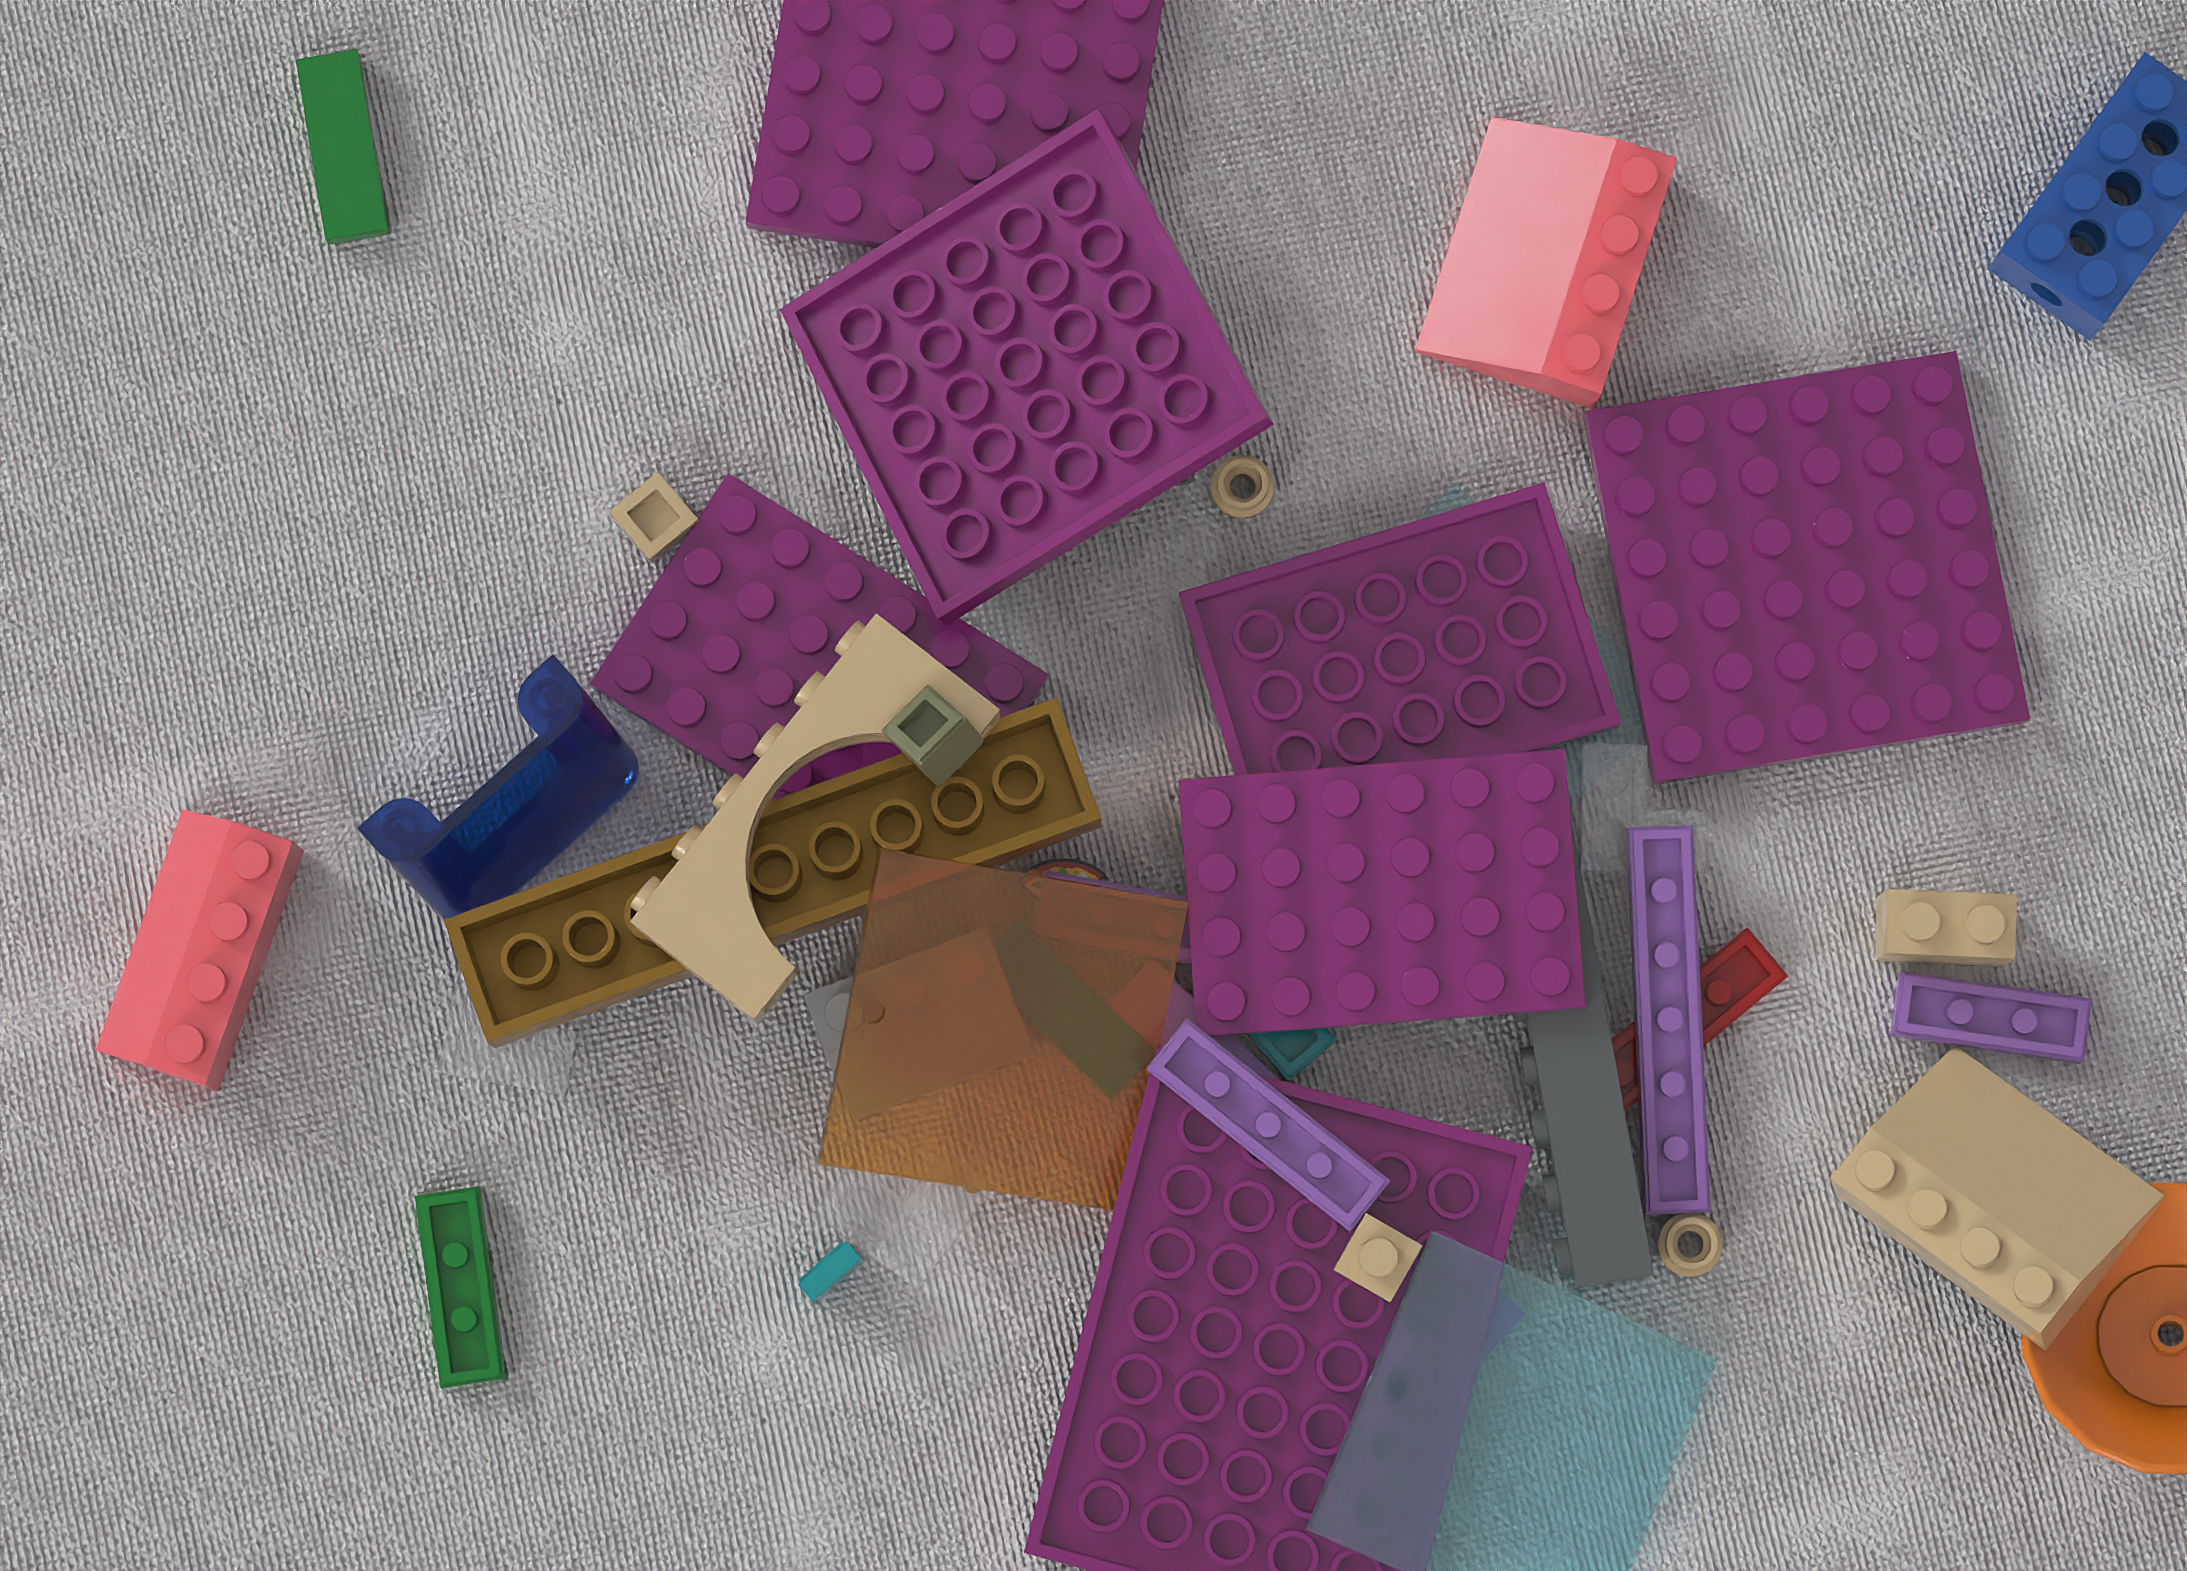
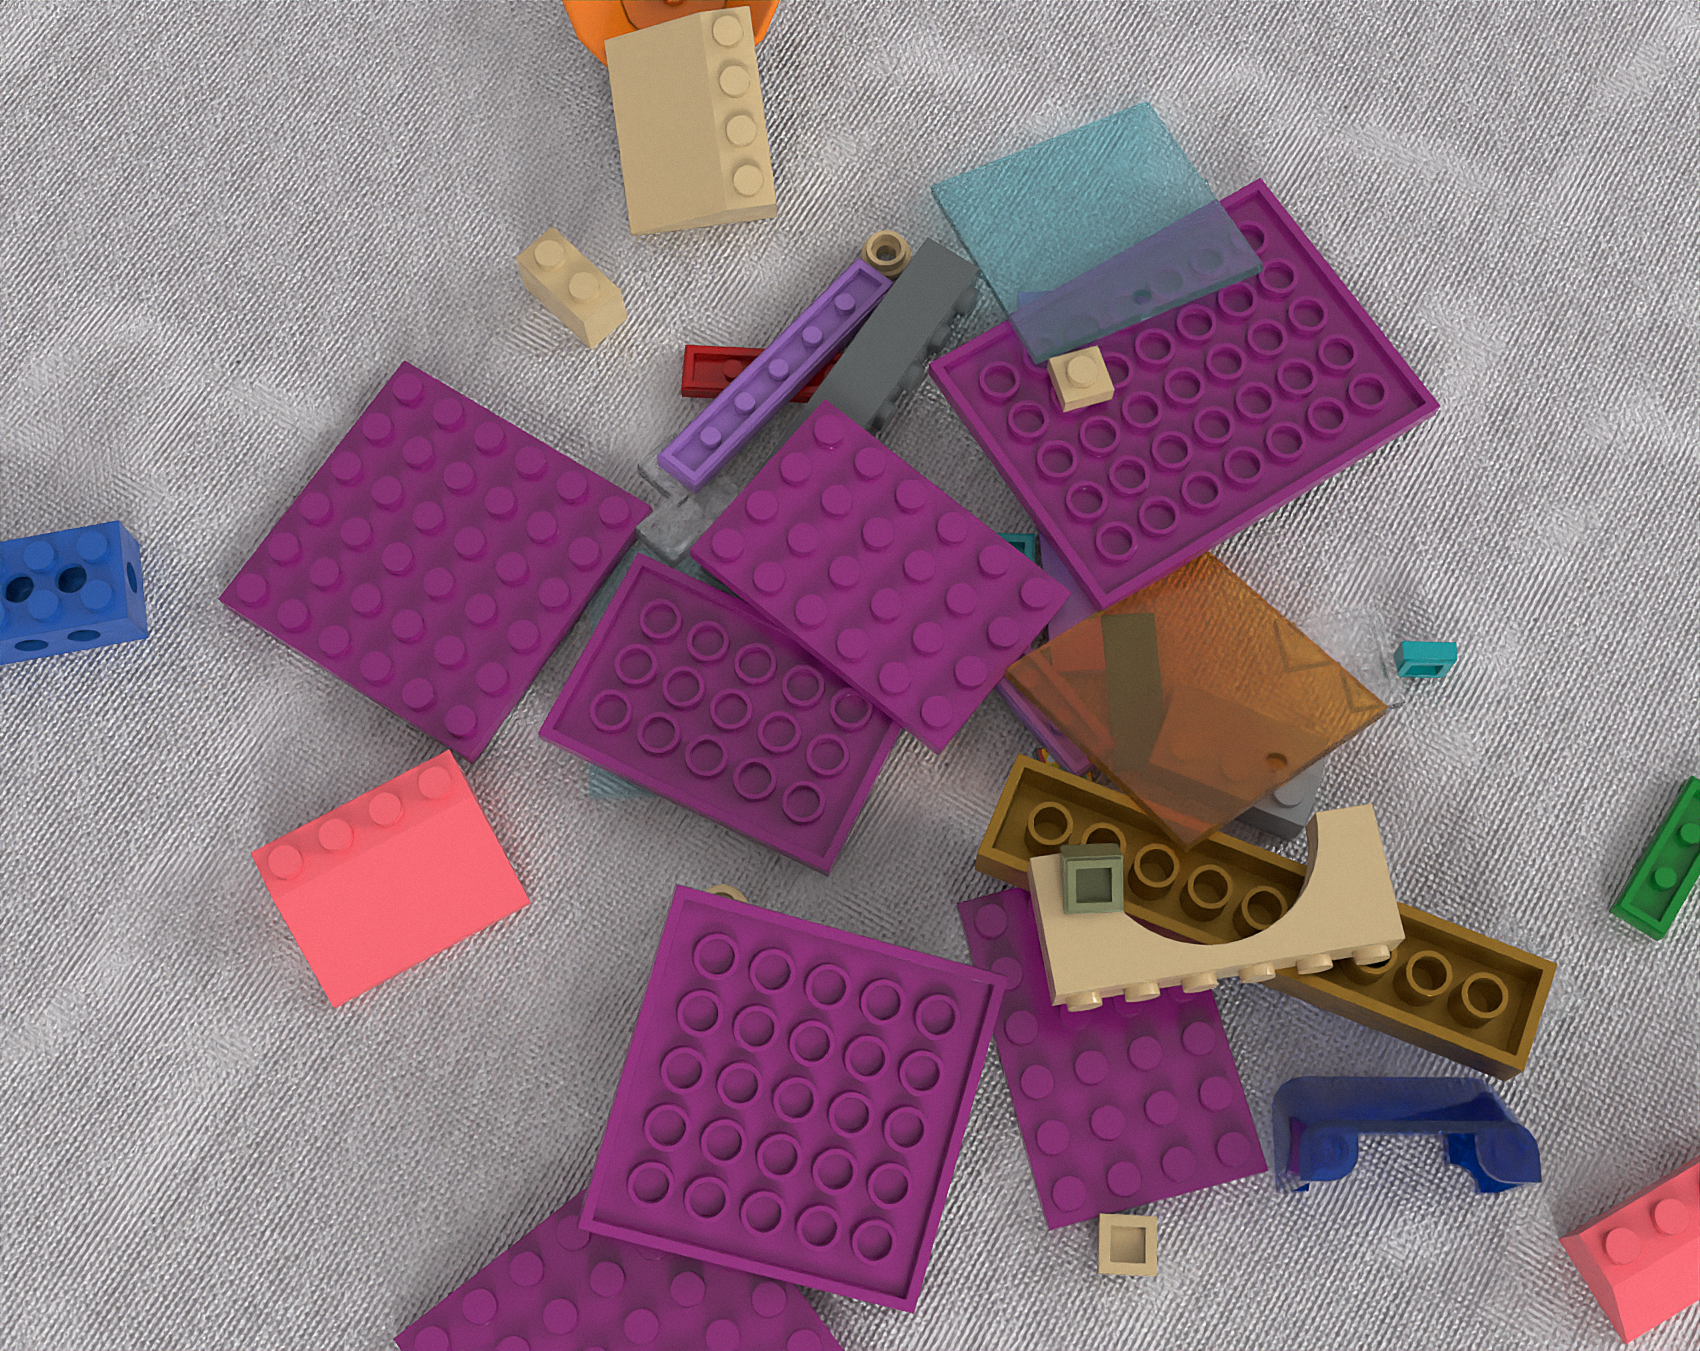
camera: 135 degrees left, 10 degrees down
medium lavender tile [1146,1018,1390,1232] -> none
medium lavender tile [1890,971,2092,1064] -> none

